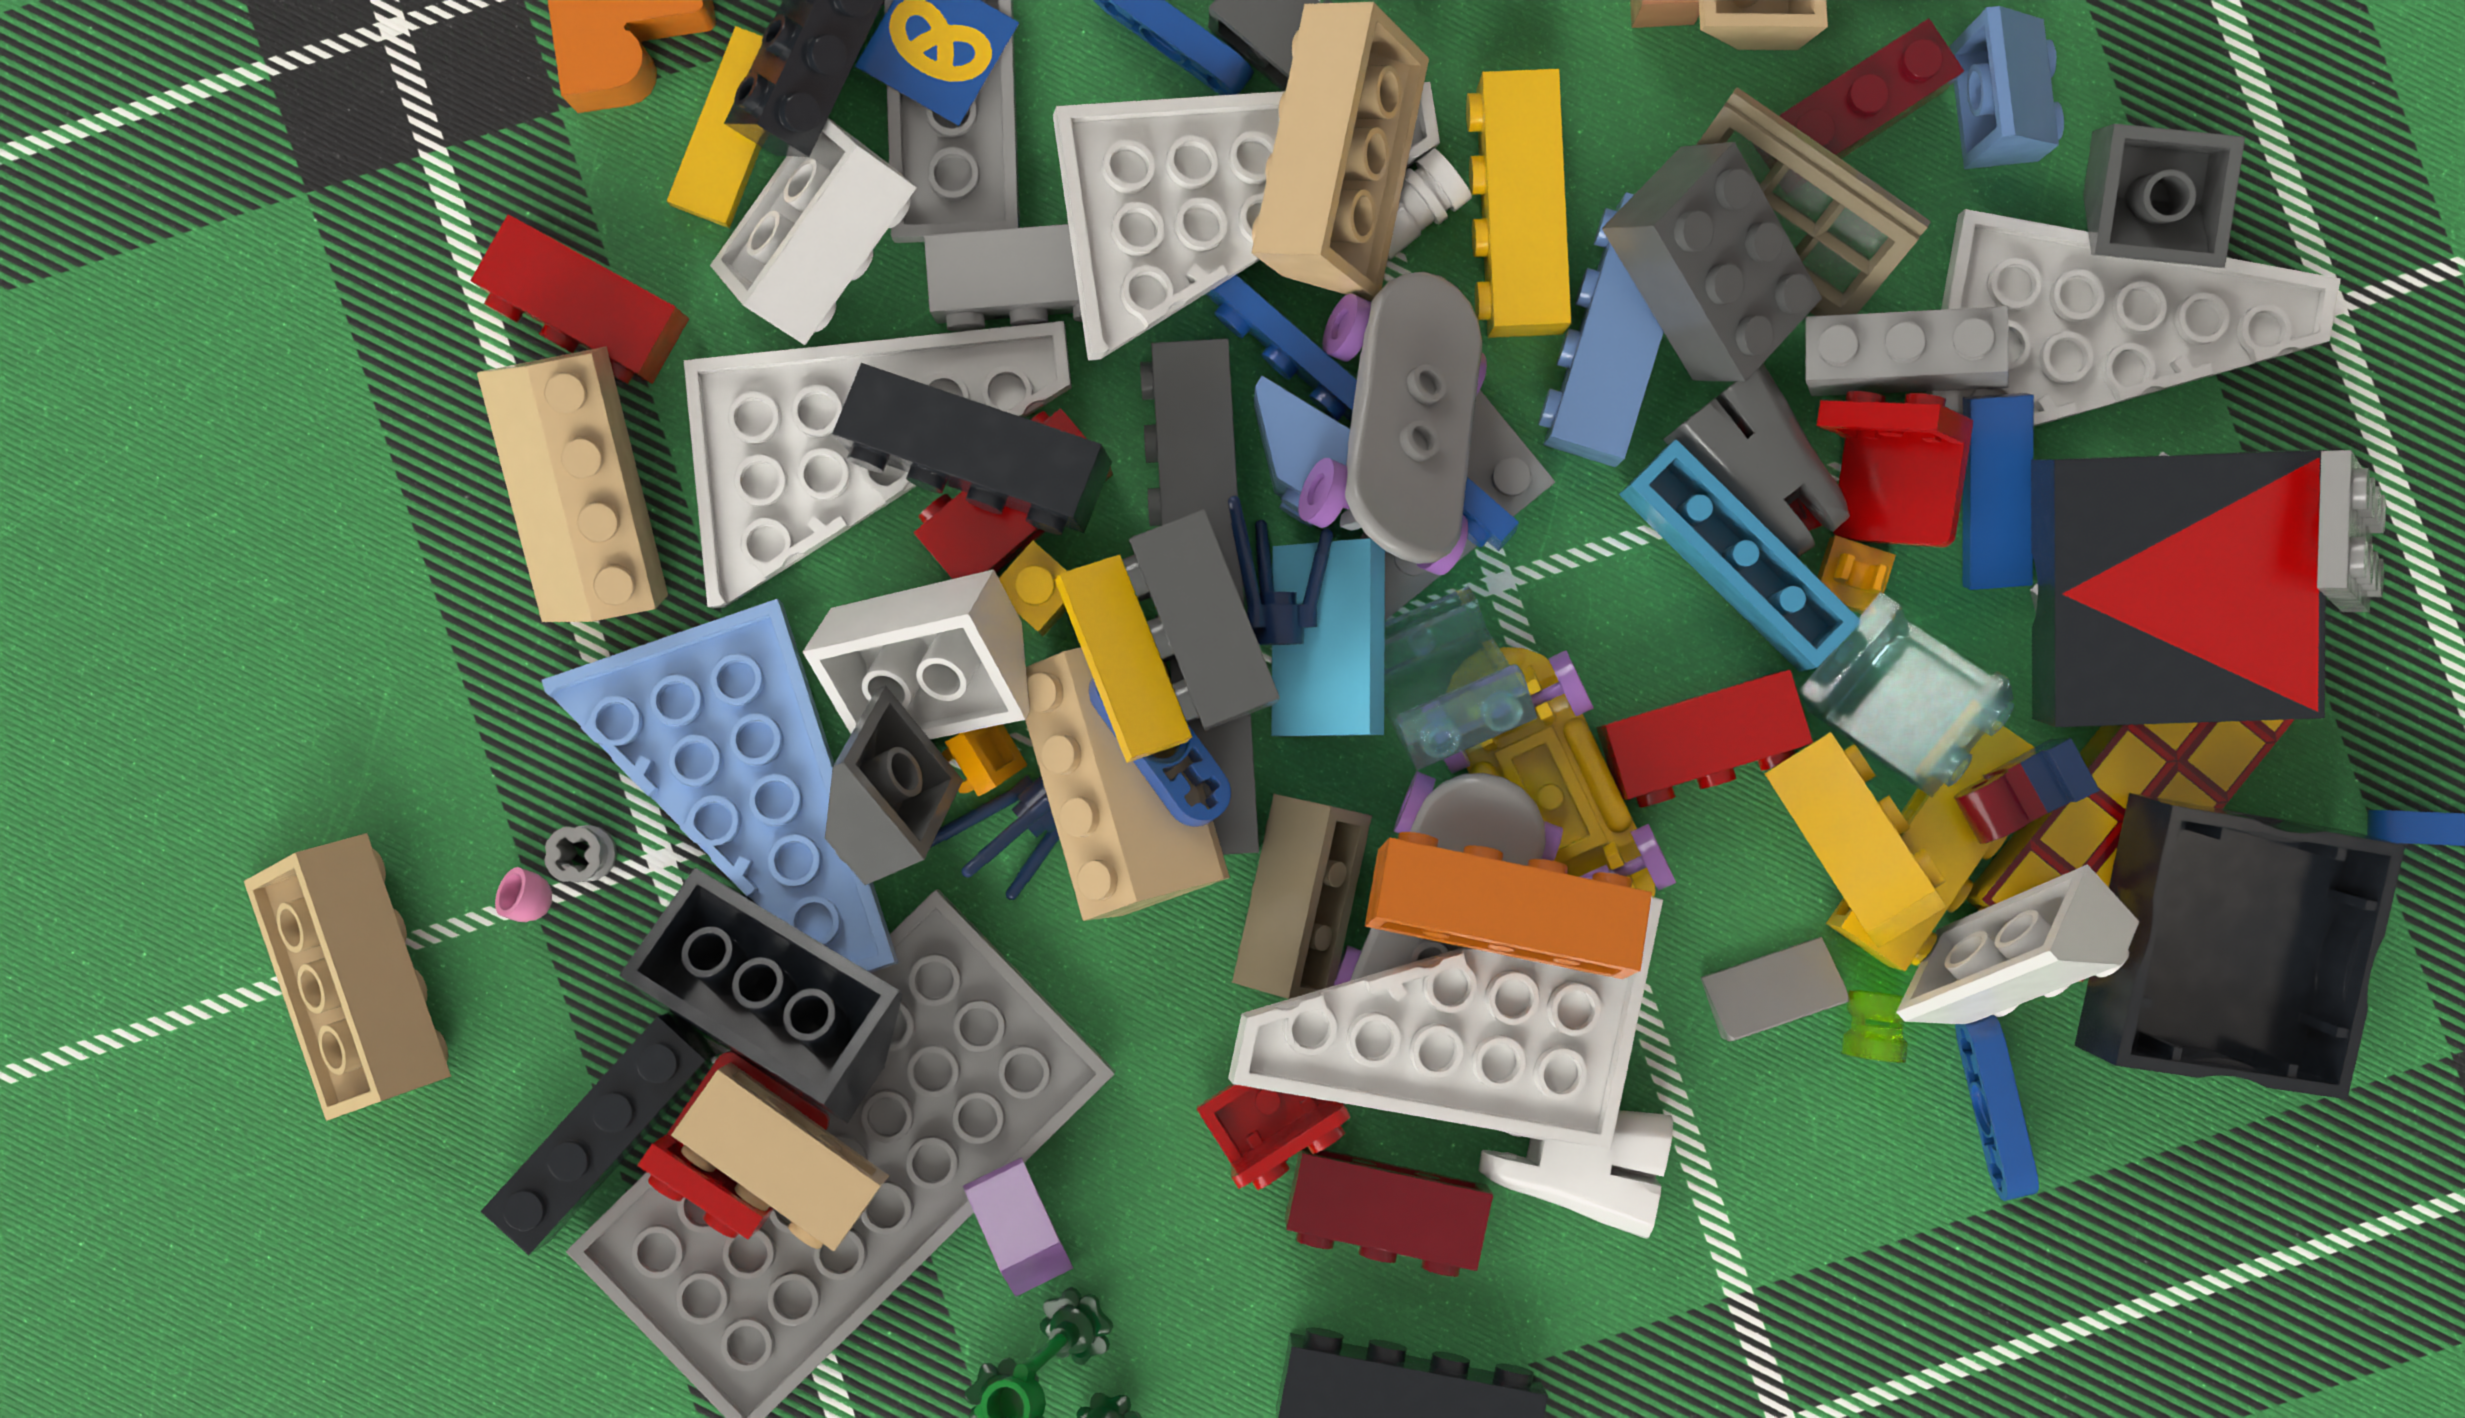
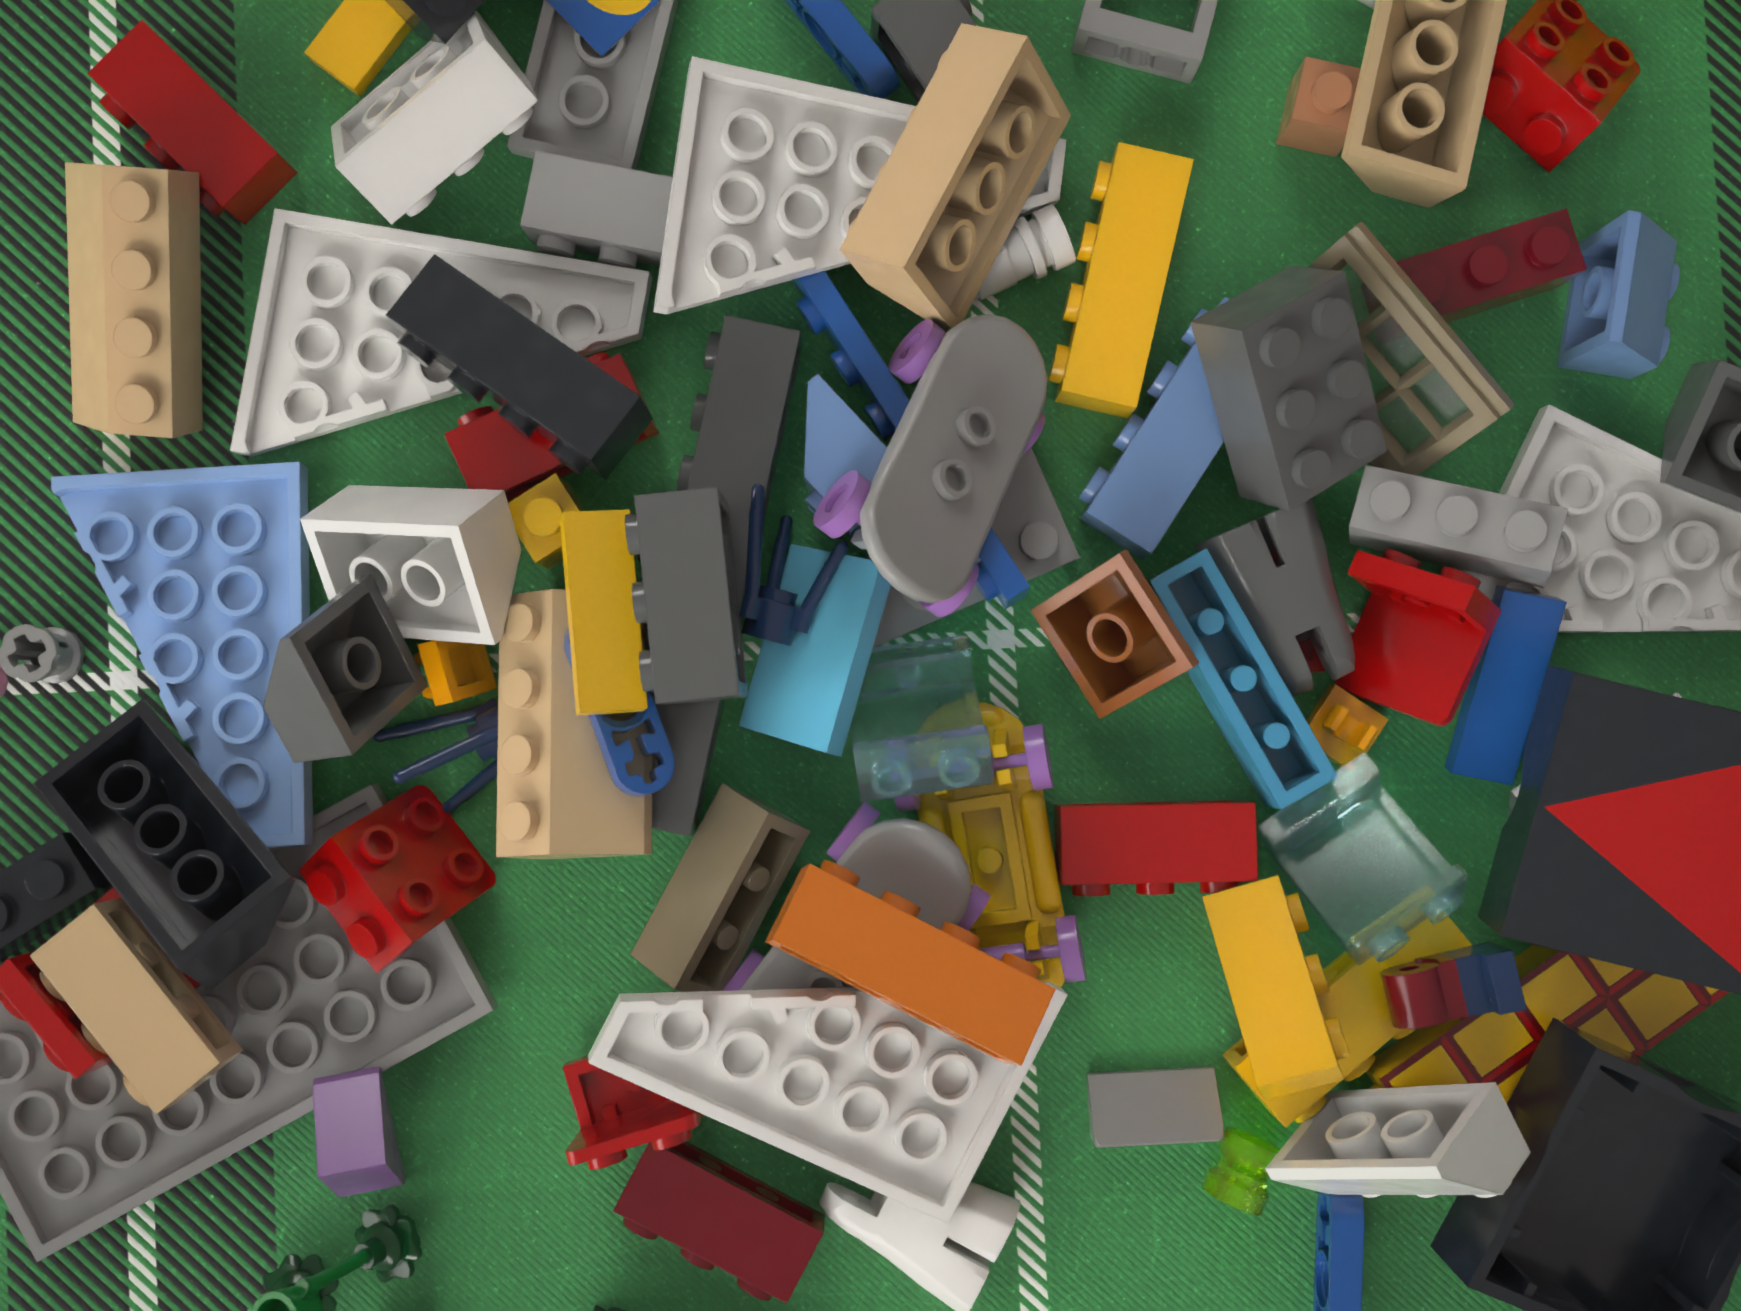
camera: 15 degrees right, 0 degrees up
none -> red bracket [298,785,496,973]
none -> dark orange slope [1030,549,1199,719]

